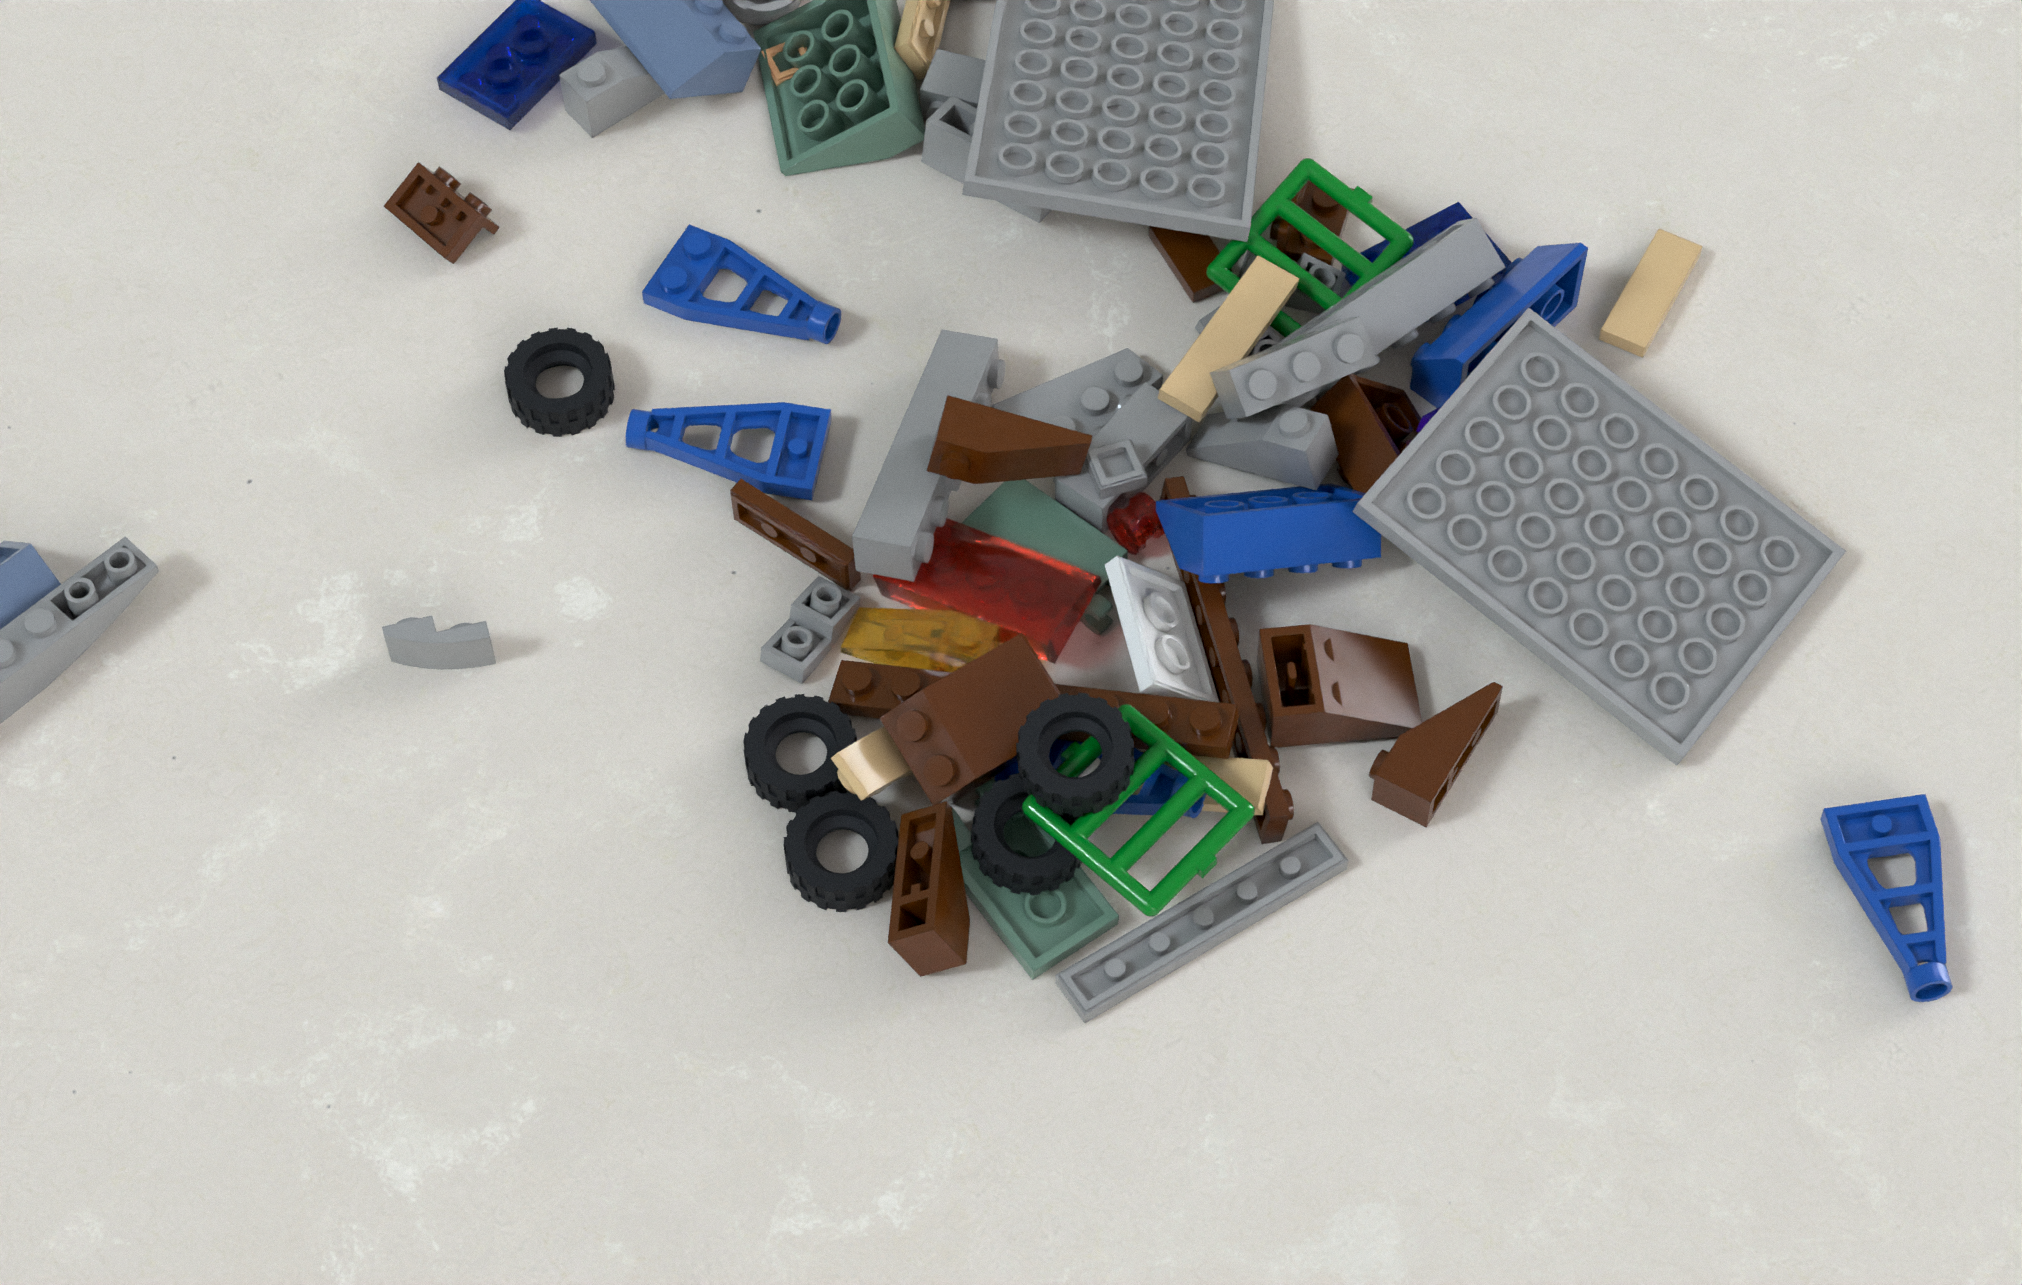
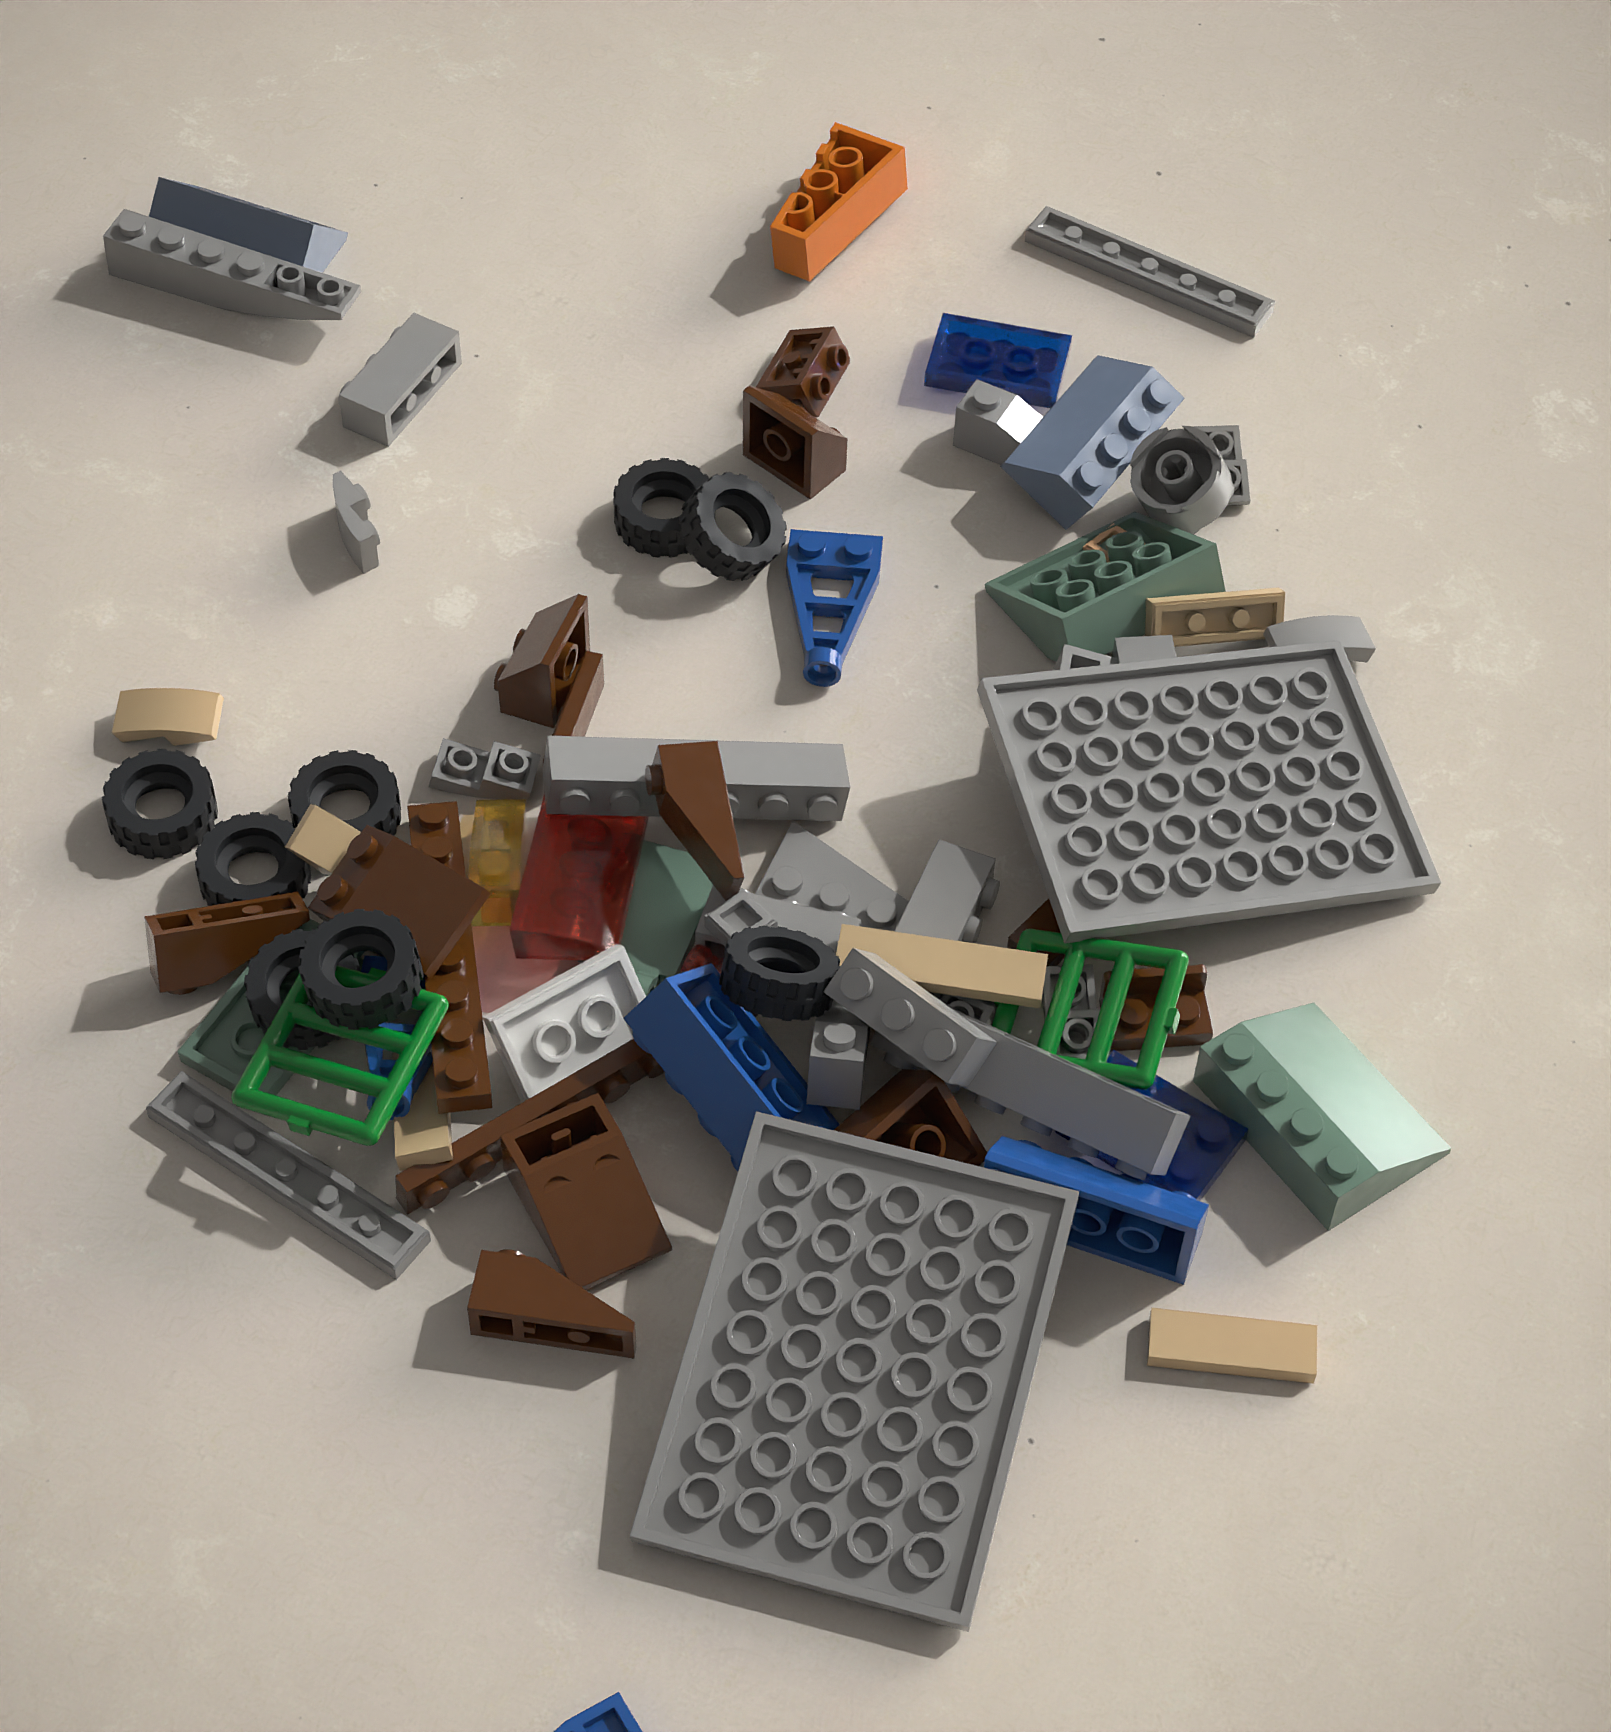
camera: 65 degrees right, 5 degrees down
blue plate [626,402,832,500] -> none
none -> black tyre [102,749,218,860]
none -> tan slope [112,688,224,746]
none -> light grey brick [338,313,462,447]
none -> reddish brown slope [494,594,590,729]
none -> black tyre [679,472,787,581]
none -> black tyre [719,926,840,1021]
none -> reddish brown slope [743,386,848,500]
none -> orange wedge [770,122,908,282]
none -> light grey brick [895,840,1000,1000]
none -> sand green slope [1193,1002,1451,1231]

